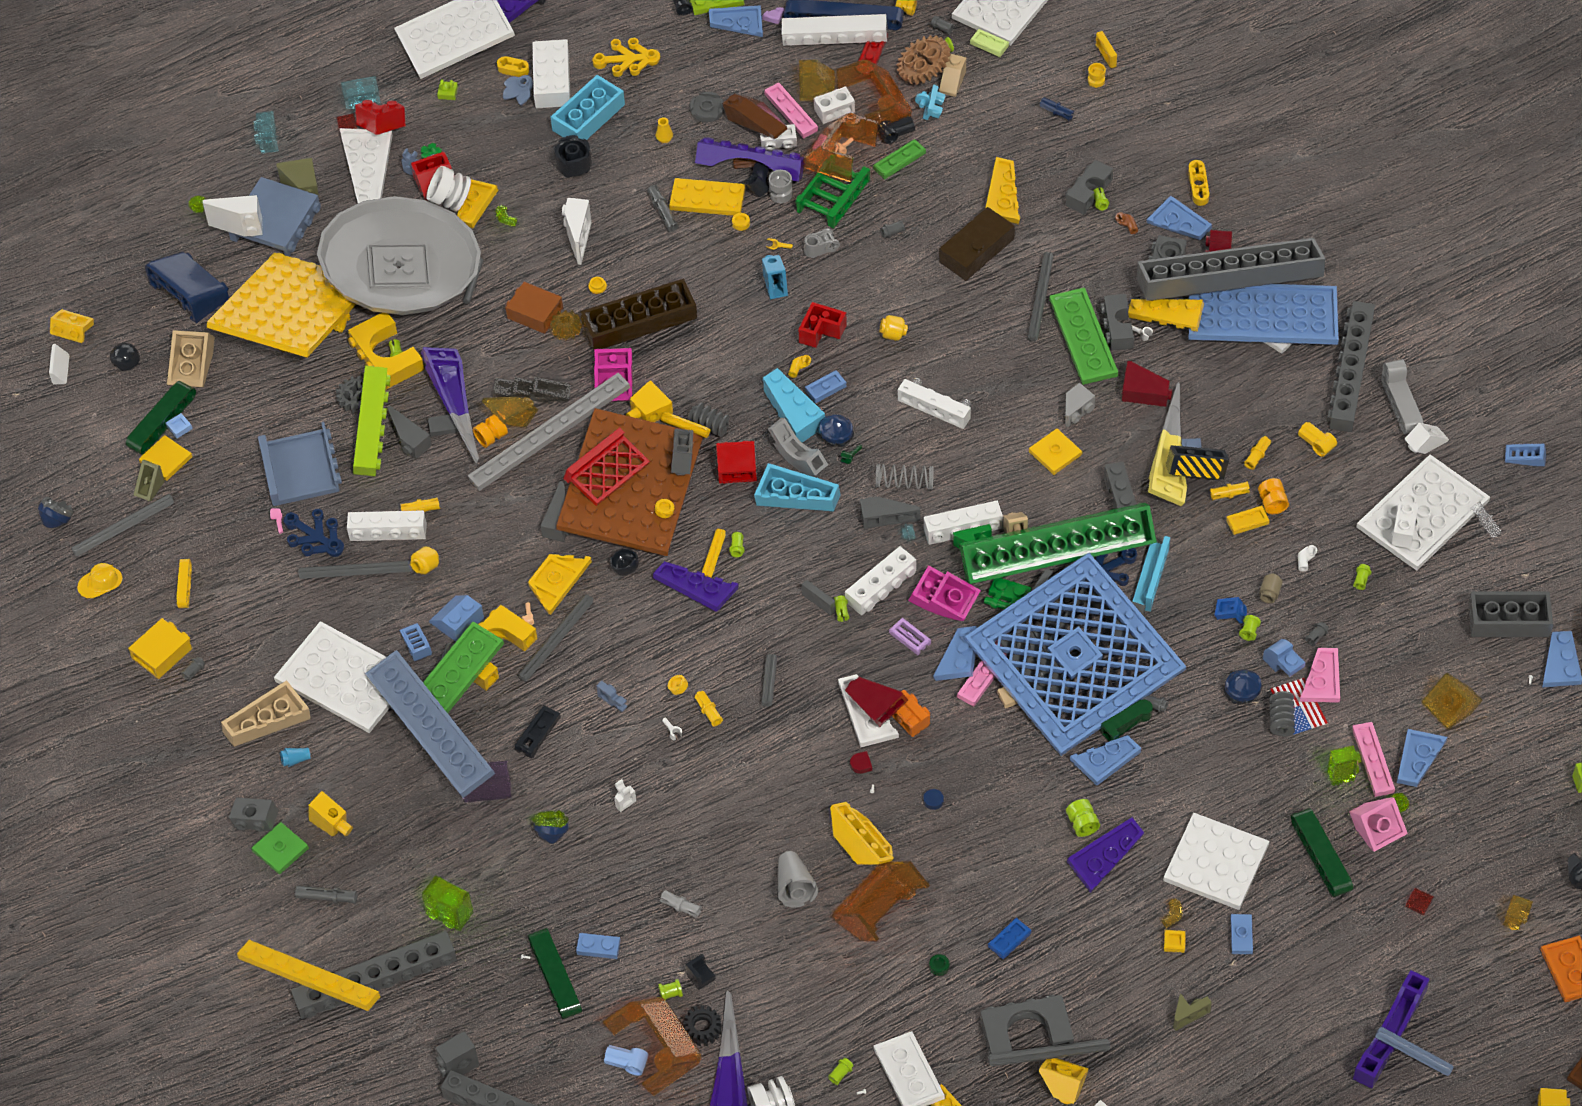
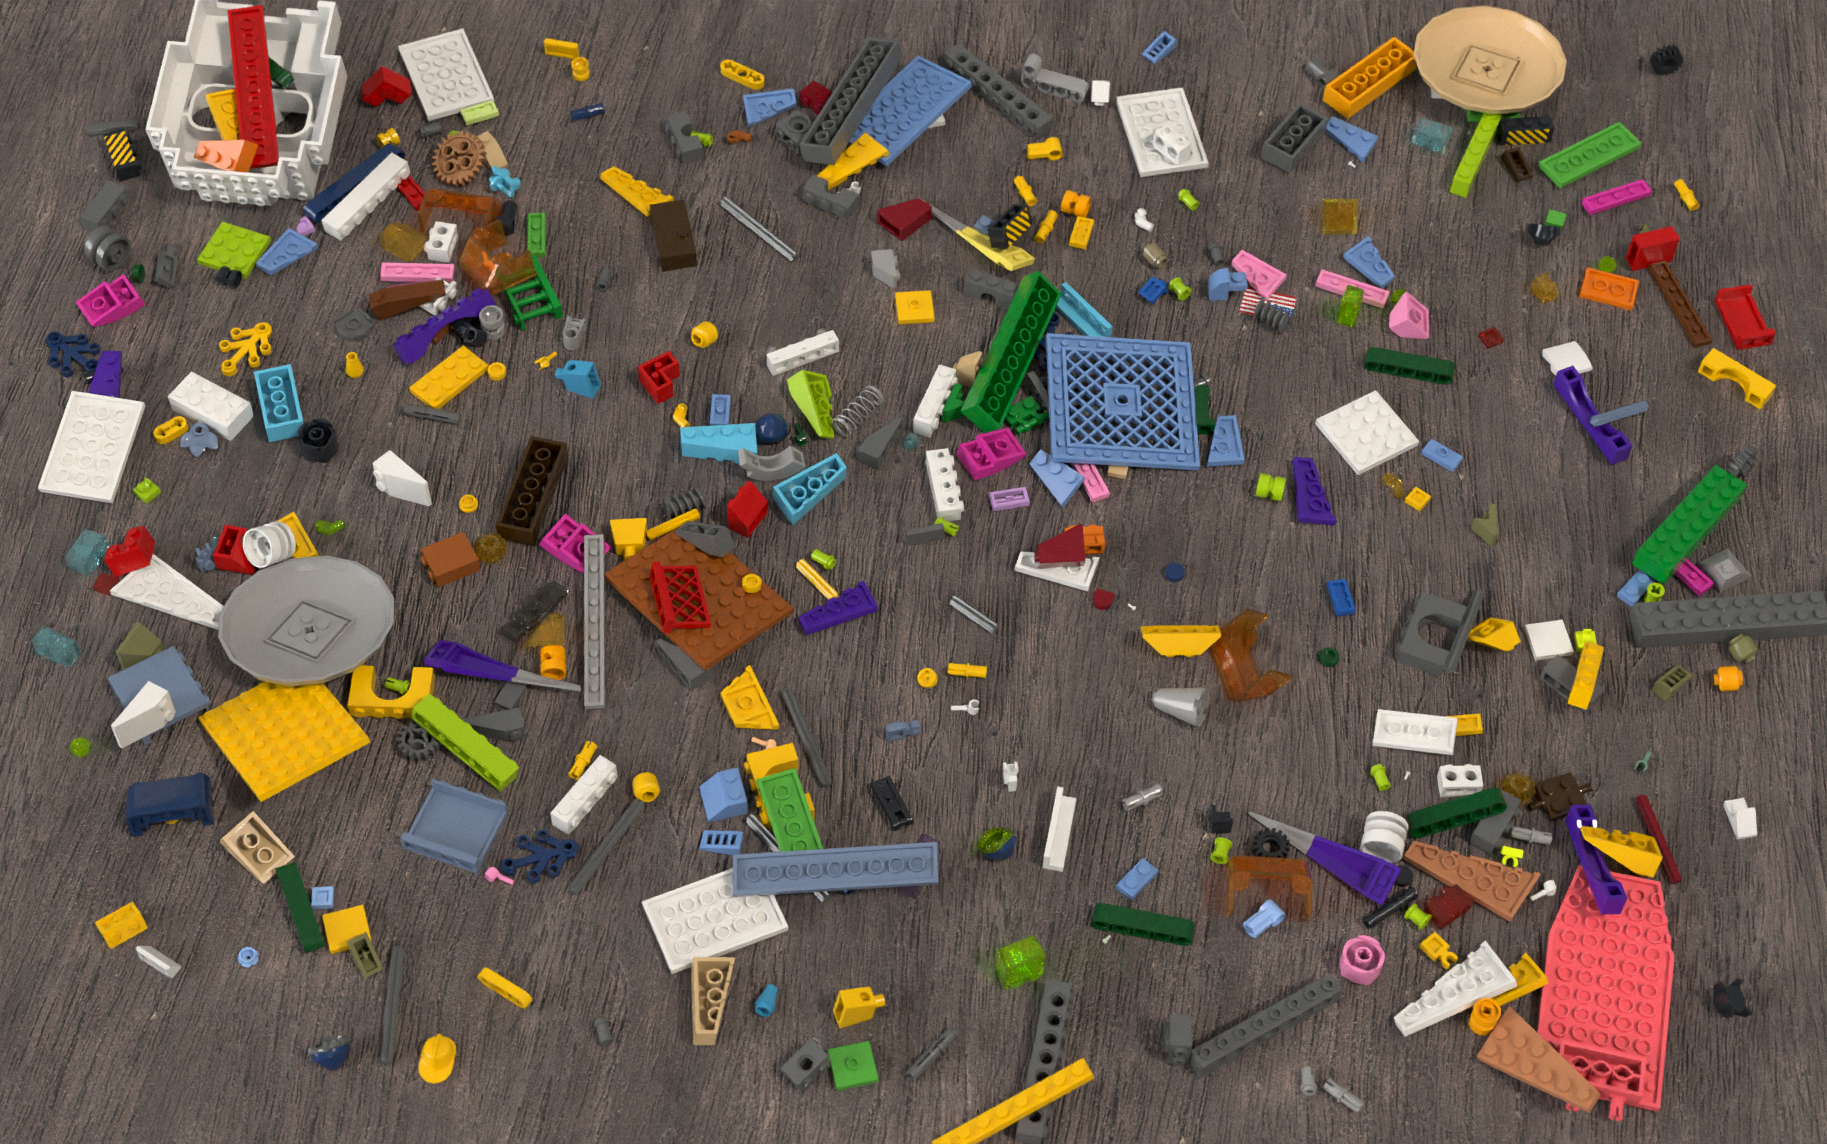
camera: 60 degrees left, 0 degrees up
black hair [110,343,140,371] -> none
yellow brick [128,618,192,679] -> none
green plant [421,142,442,158] -> none
black hair [610,549,639,576] -> none
bright green plate [1049,288,1118,385] -> none
dark blue hair [1223,670,1263,704] -> none
clear axle [1470,501,1501,538] -> none
none -> light blue plate [238,947,259,967]
none -> lime wedge [787,370,834,439]
none -> white fence [1043,787,1076,872]
none -> white slope [1542,341,1592,375]

